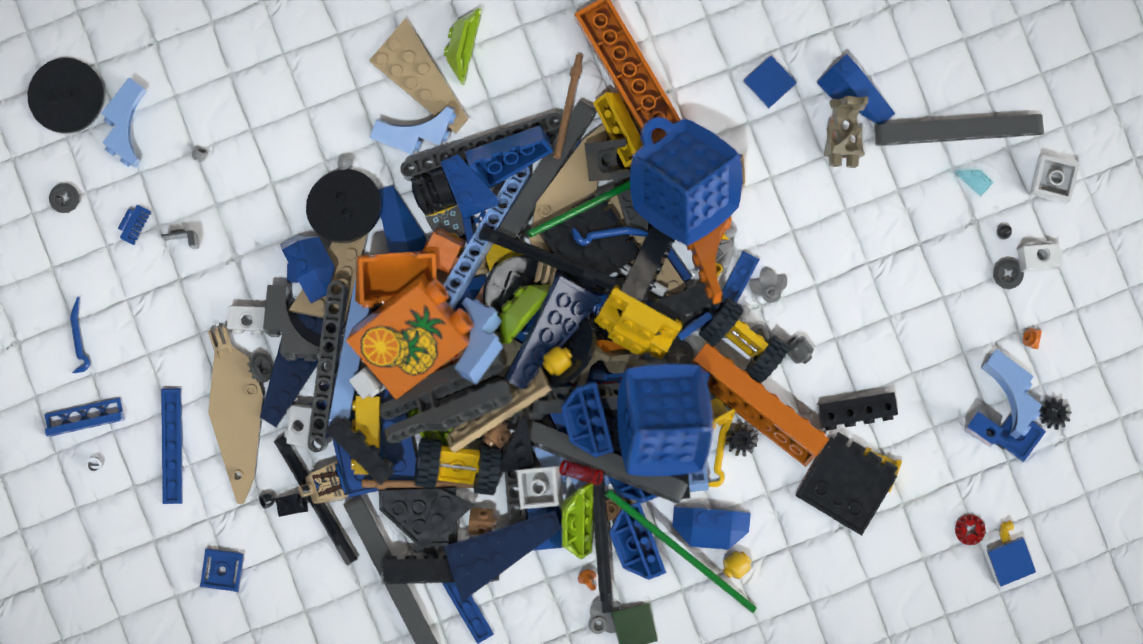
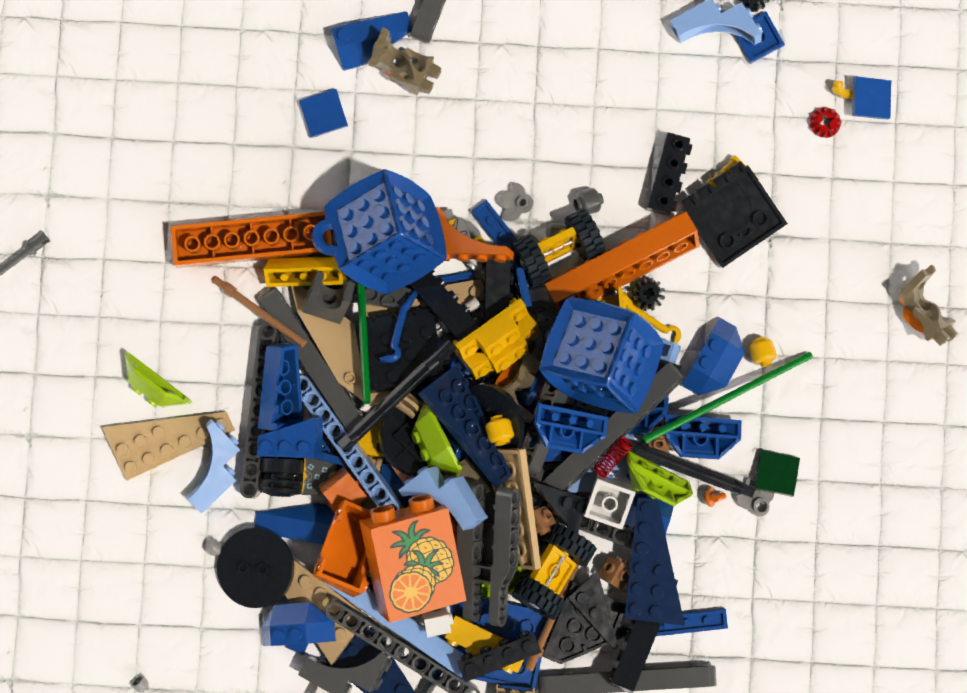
camera: 65 degrees left, 0 degrees up
blue torso [965,411,1010,450] -> none

